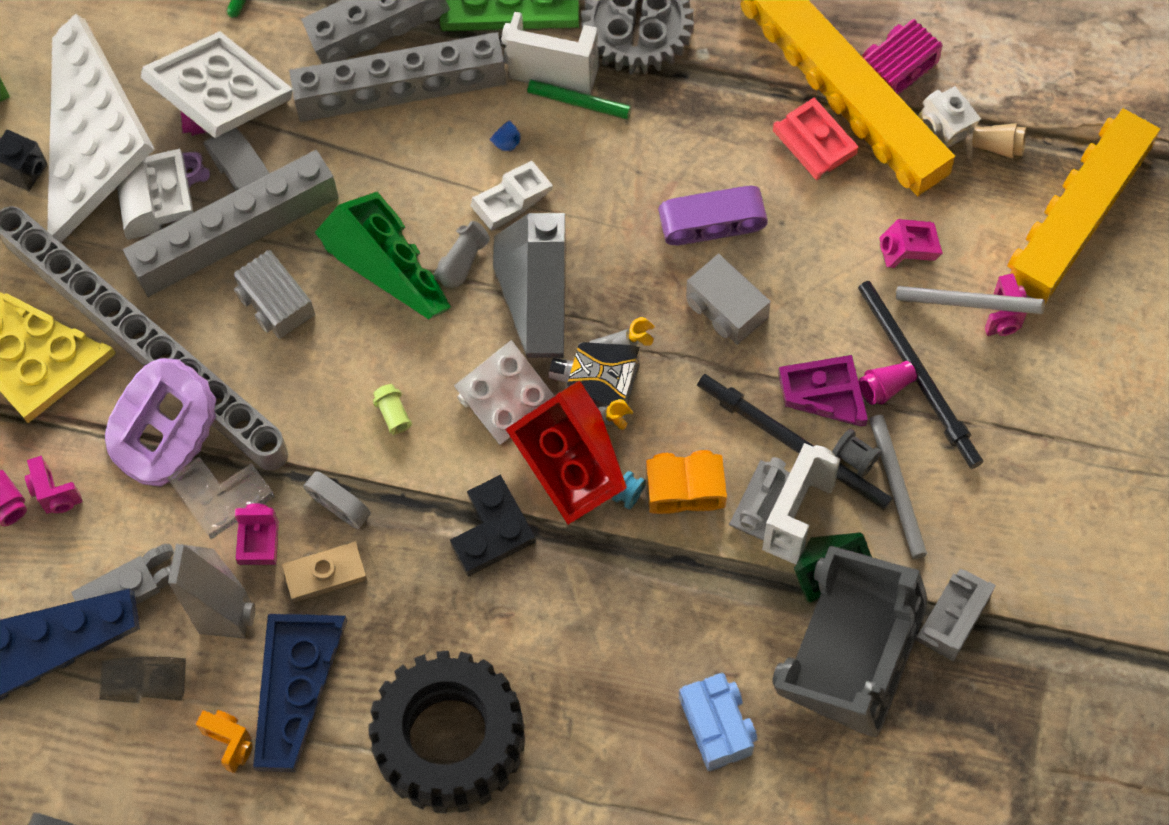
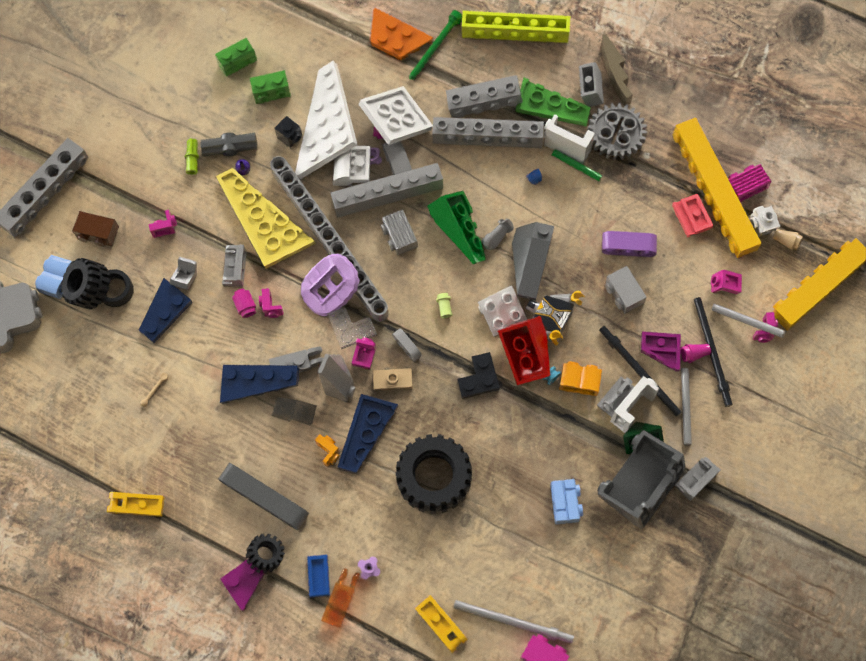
camera: 15 degrees right, 5 degrees up
white slope [471,161,553,231] -> none
dark grey bush [832,428,882,477] -> none

